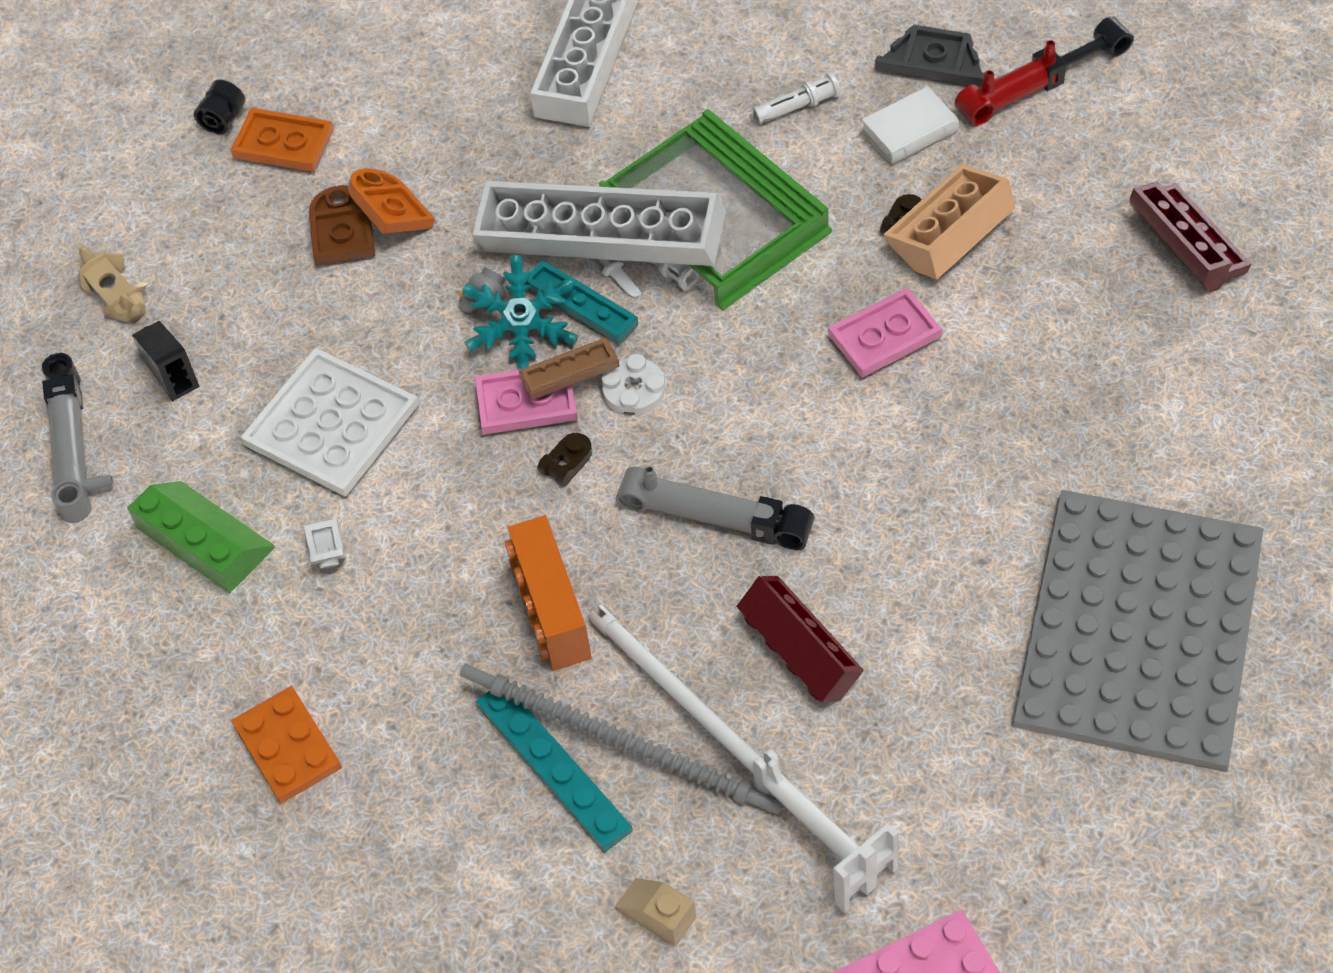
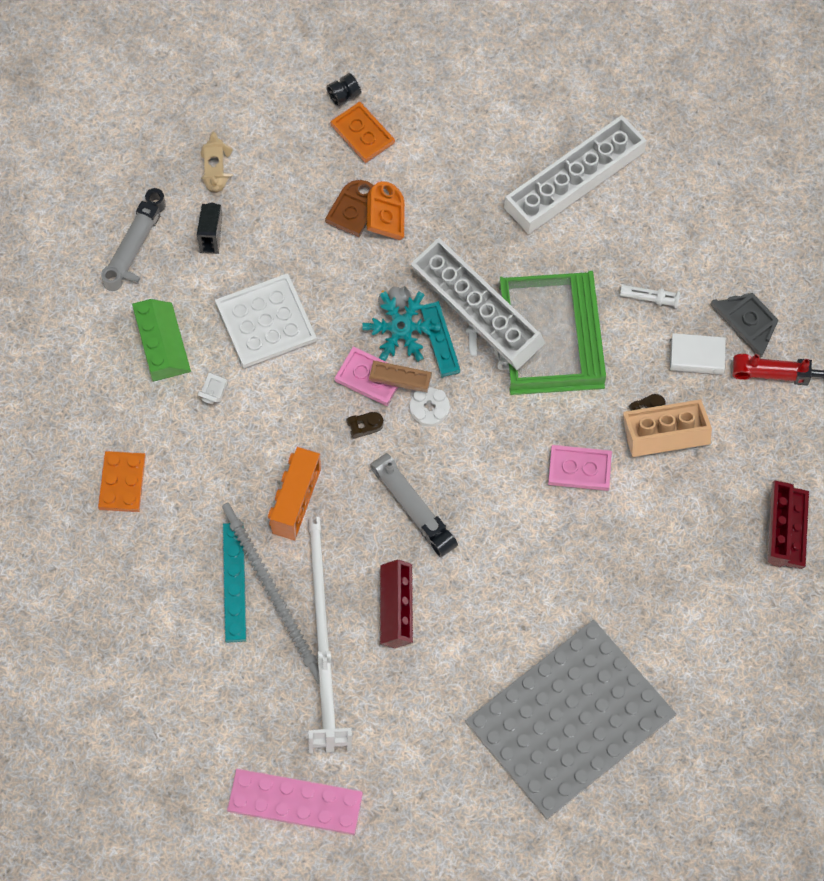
camera: 30 degrees right, 10 degrees up
tan slope [615,878,696,947] -> none

